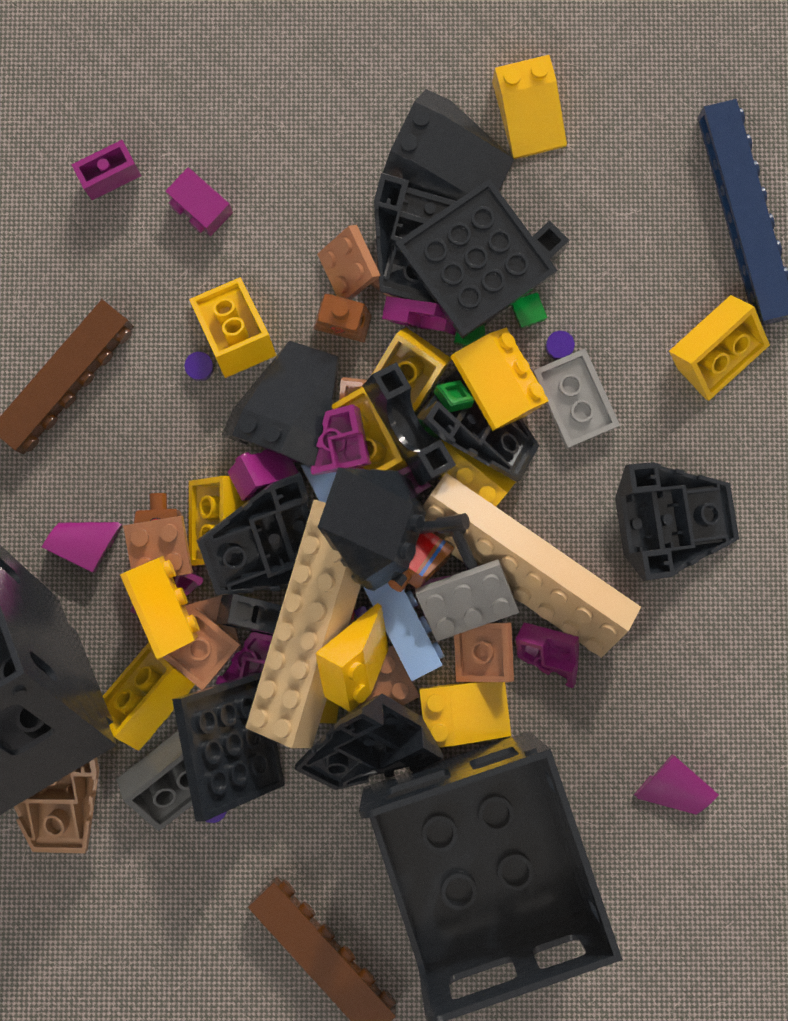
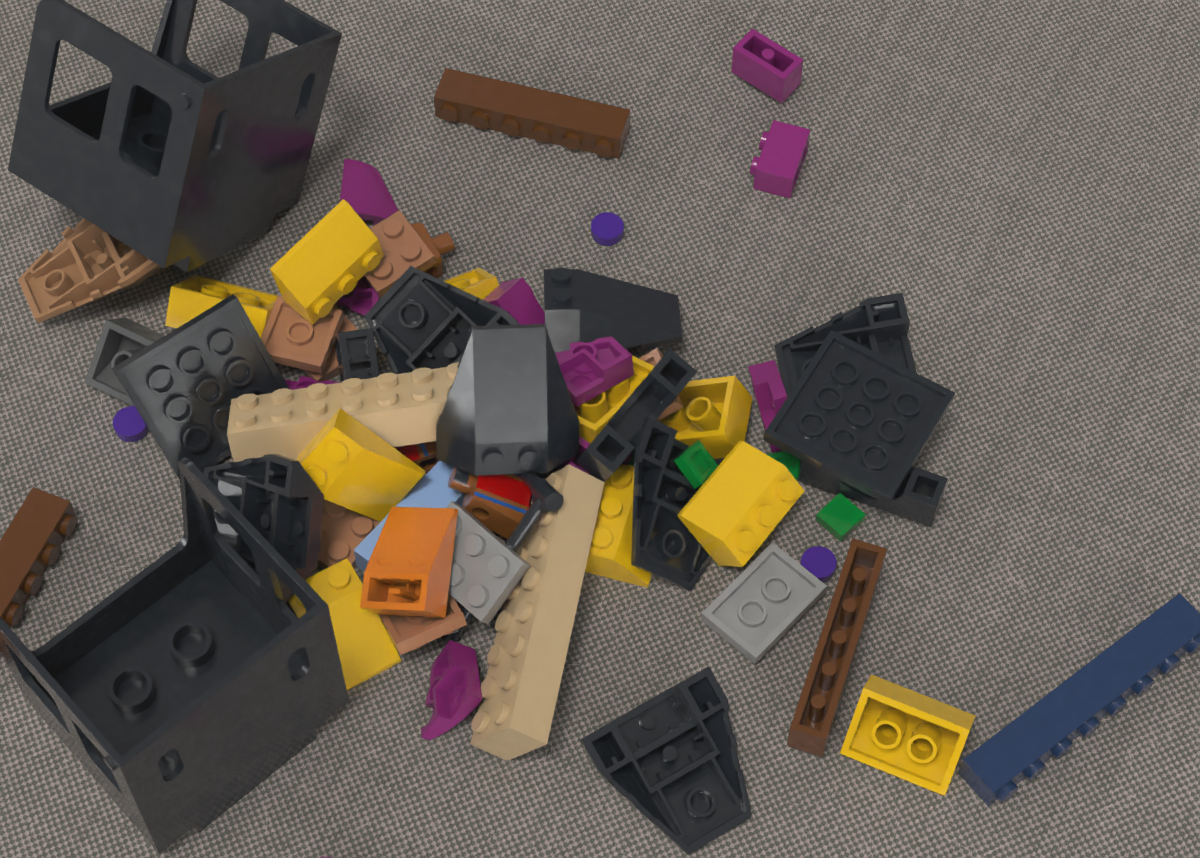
camera: 65 degrees right, 25 degrees down
yellow slope [189,277,277,378] -> none
dark orange torso [313,294,372,343] -> none
nougat plate [317,225,381,300] -> none
black wedge [383,89,514,201] -> none
yellow slope [492,55,567,159] -> none
none -> orange slope [360,507,458,618]
none -> reddish brown brick [787,538,887,757]

